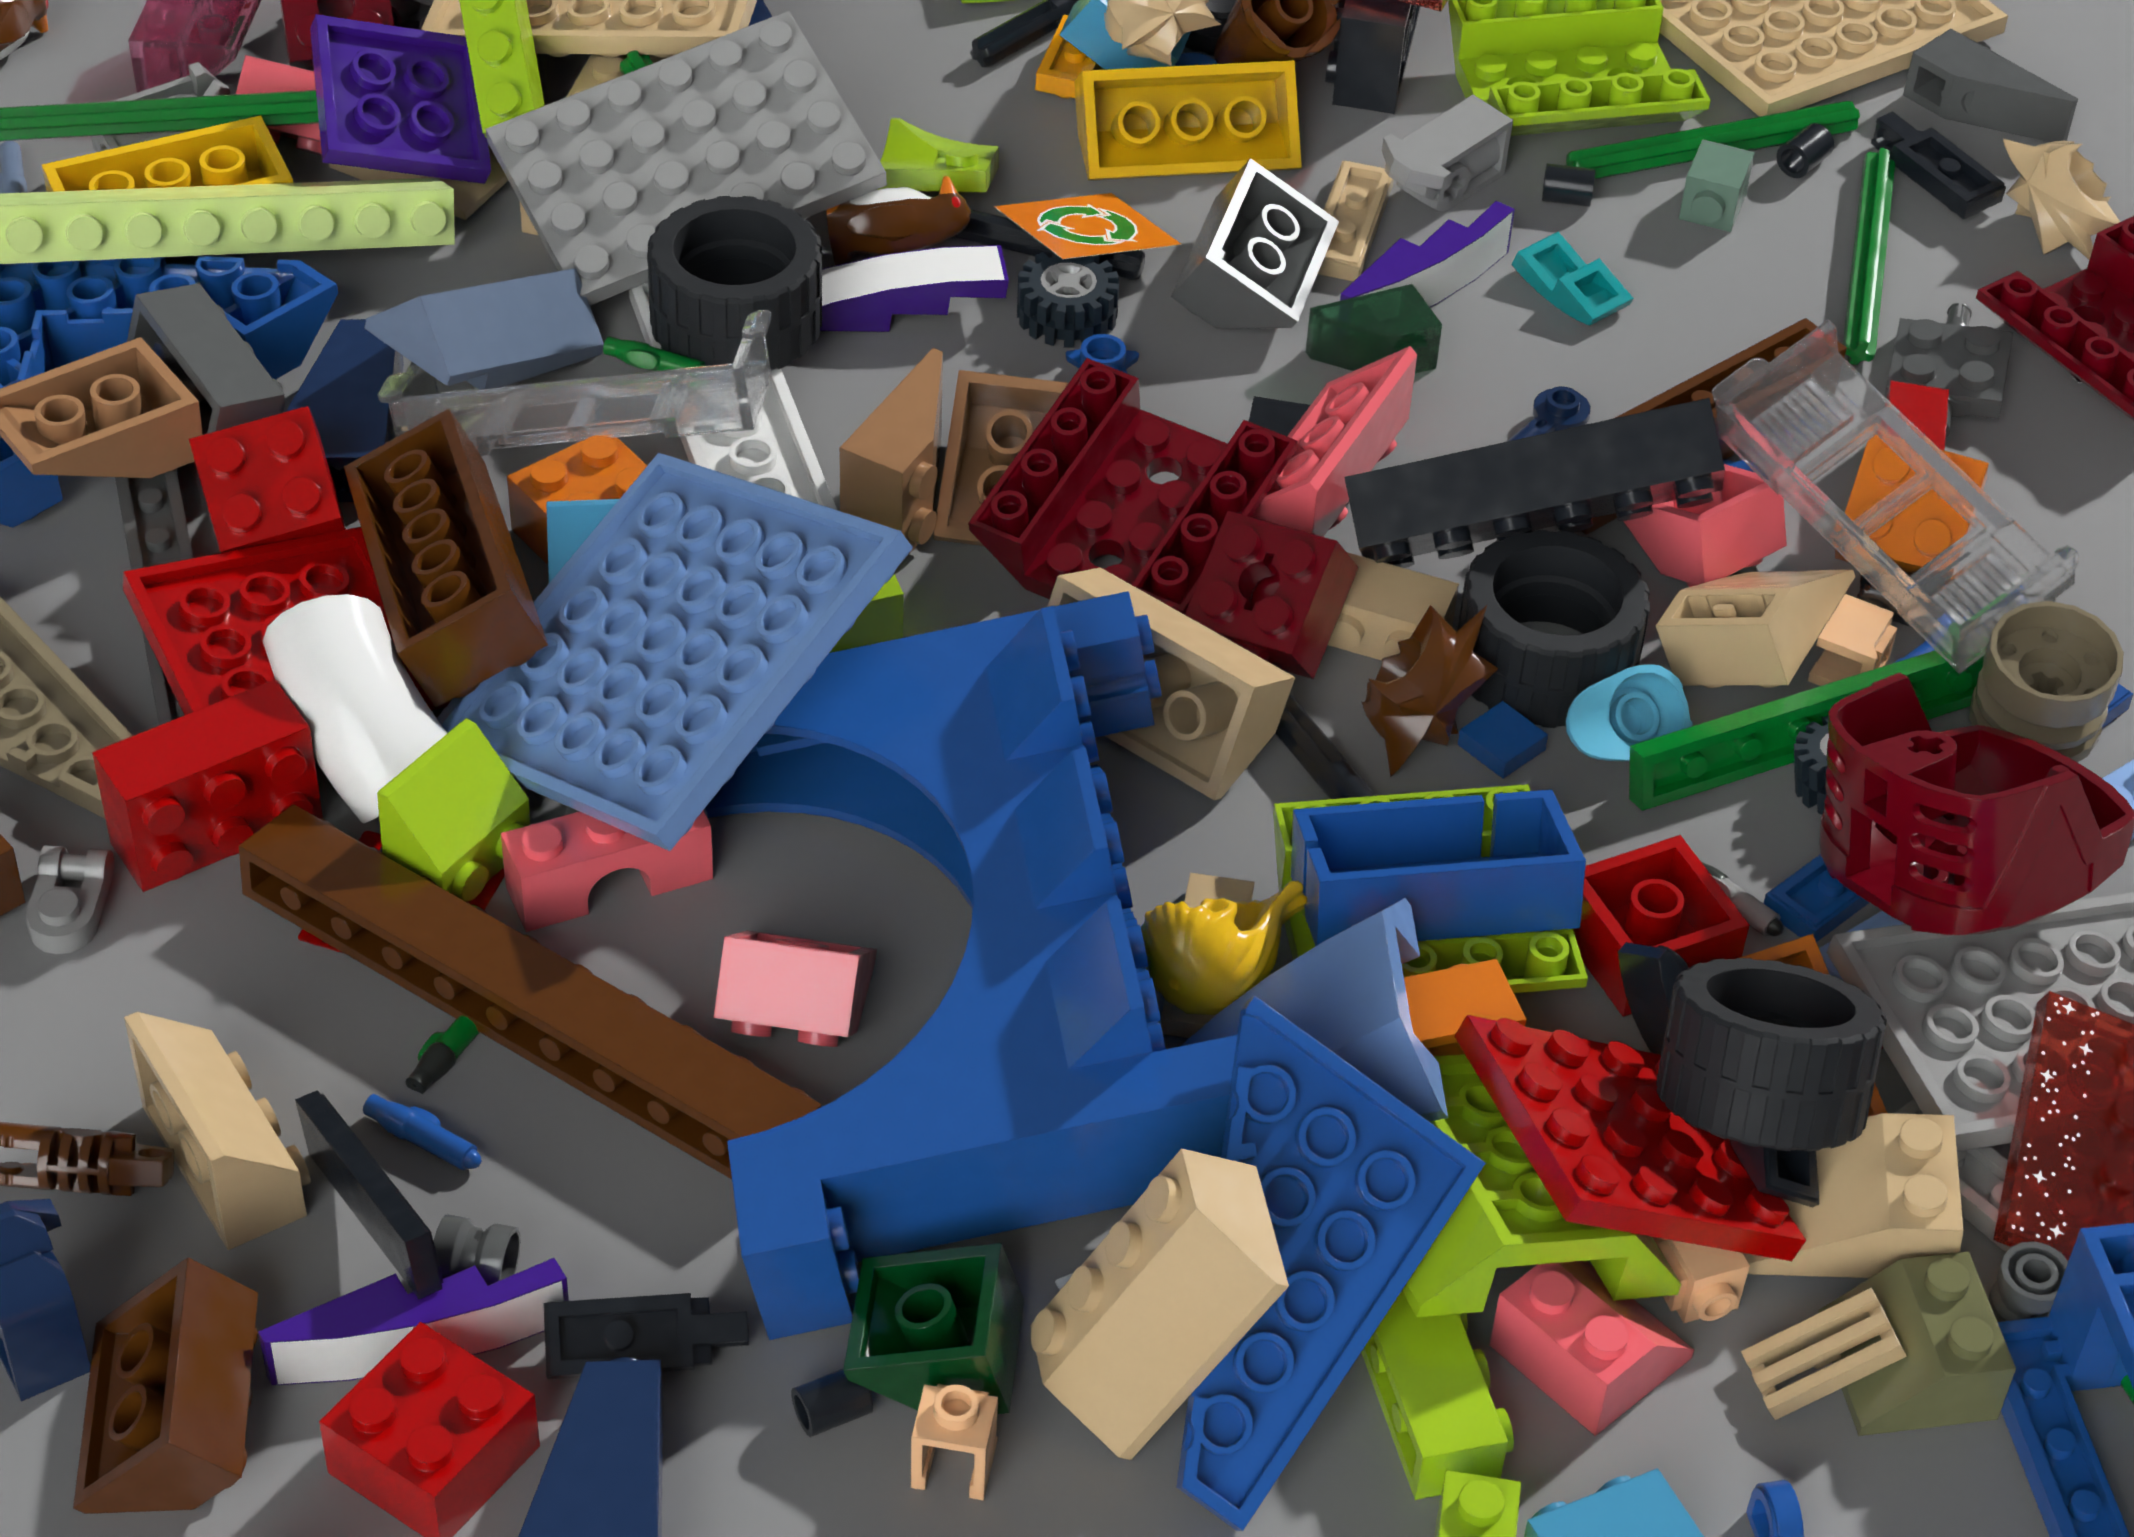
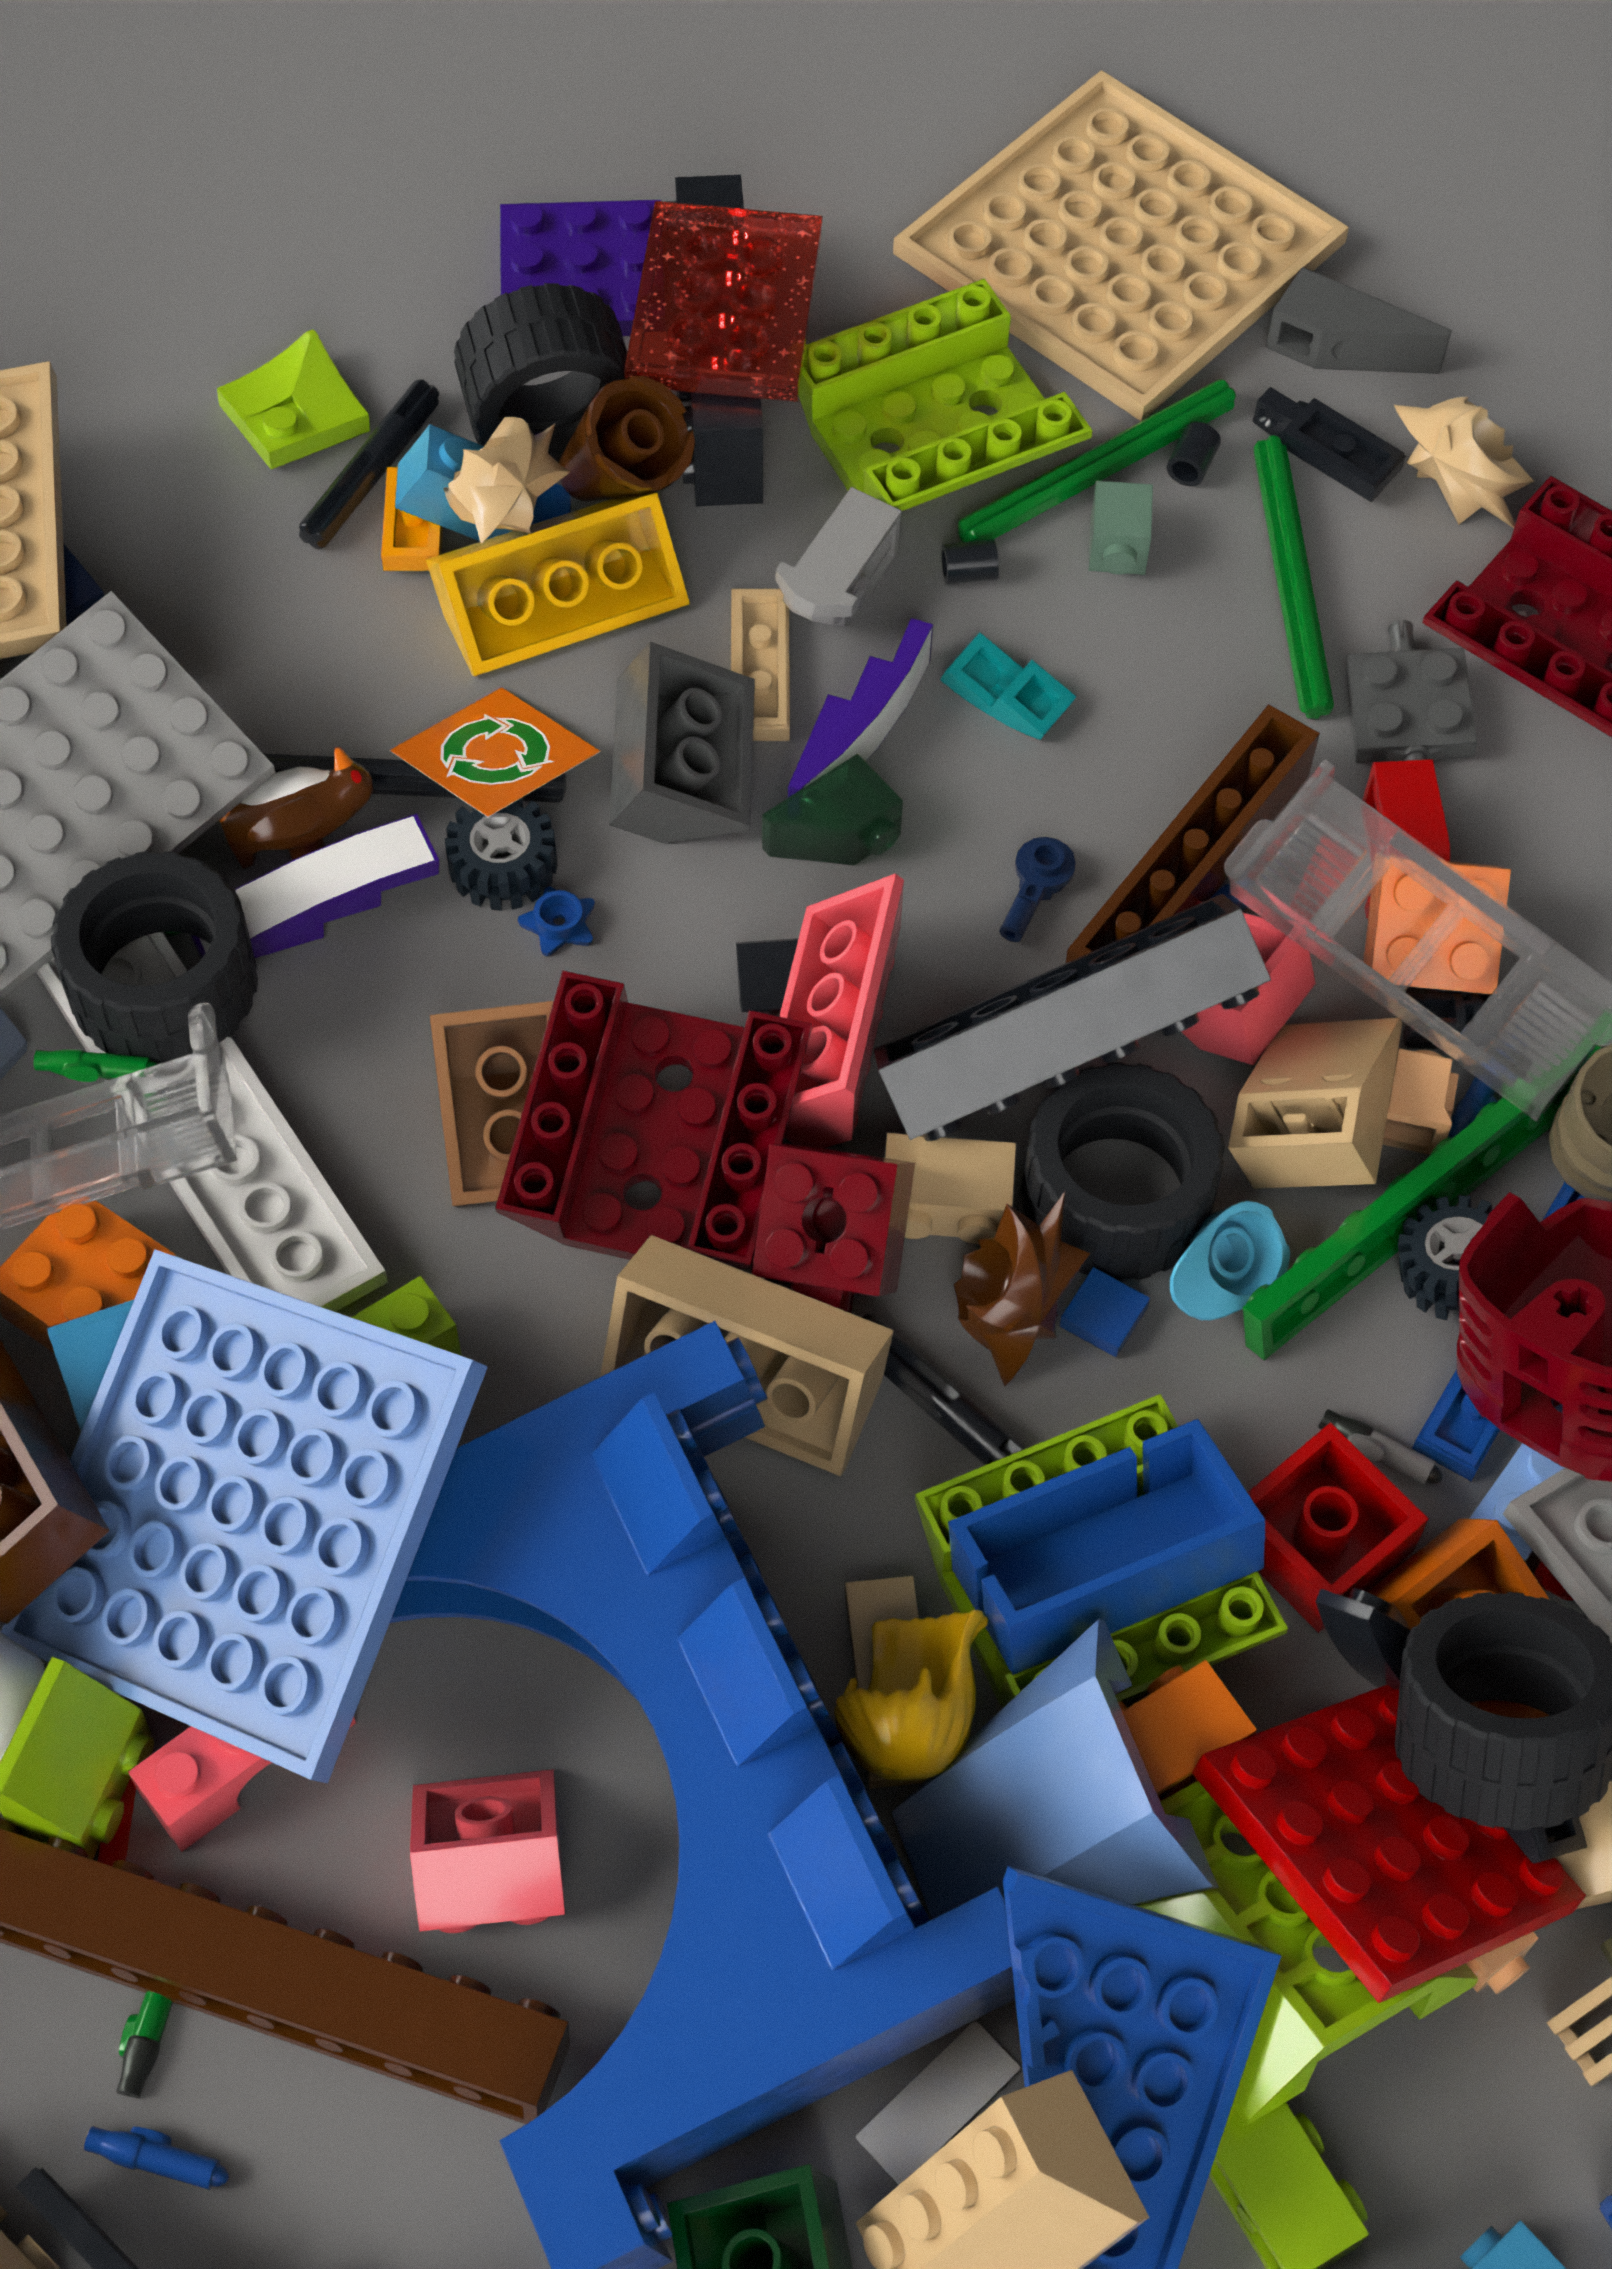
camera: 15 degrees left, 15 degrees up
medium nougat slope [839,348,943,563] -> none
lime plate [877,118,999,192] -> none
coral slope [1489,1261,1694,1436] -> none

